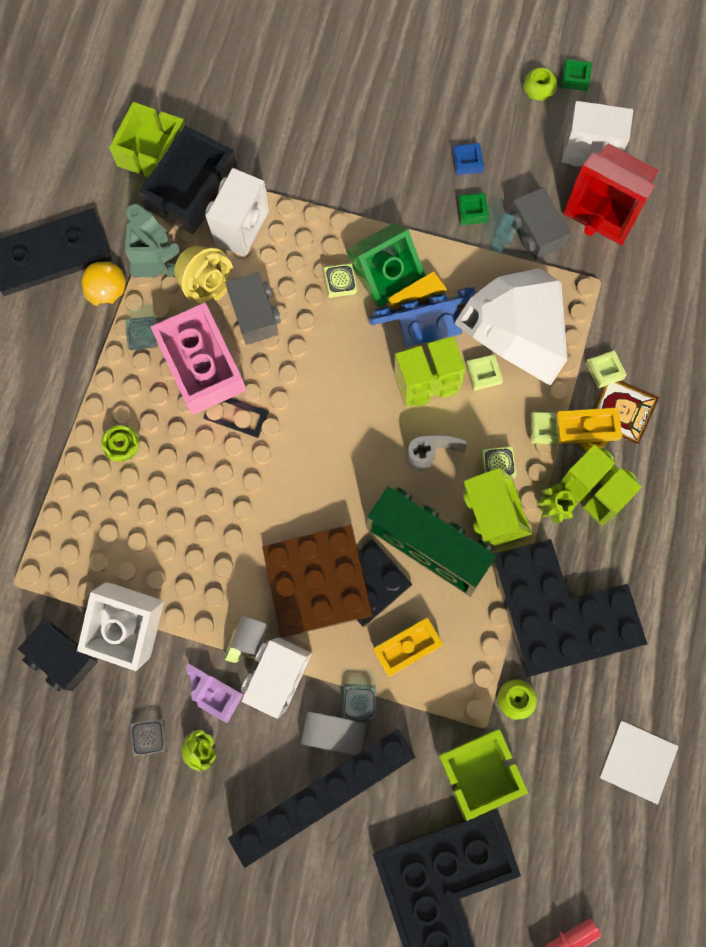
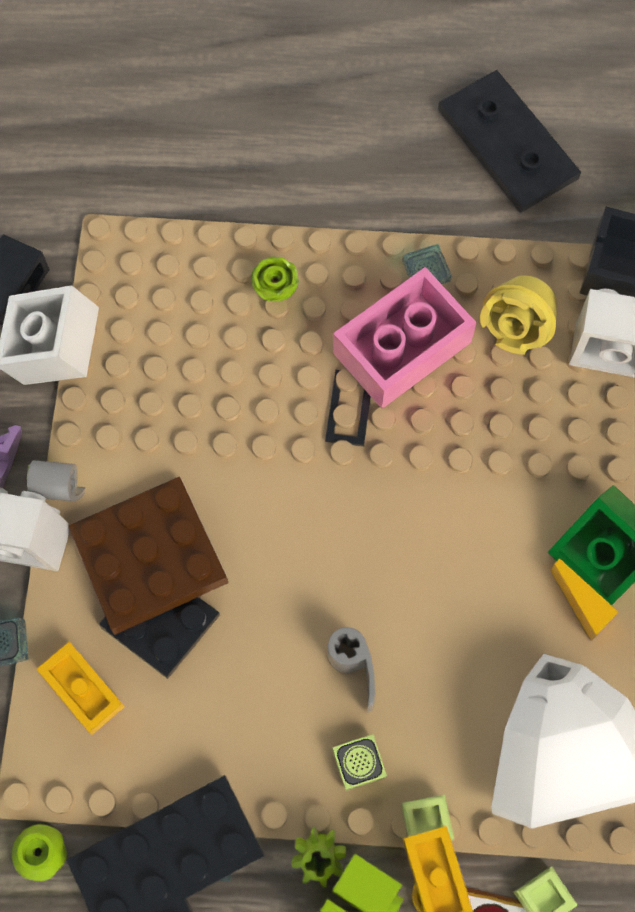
camera: 75 degrees right, 5 degrees down
yellow hair [81,262,126,306] -> none
sand green piece [125,204,180,278] -> none
dark grey brick [225,272,281,345] -> none
tile [323,264,358,298] -> none
blue bracket [367,287,479,347] -> none
dark green brick [367,486,497,597] -> none
lime piece [394,336,466,407] -> none
lime piece [463,468,532,546] -> none
yellowish green tile [466,354,503,391] -> none

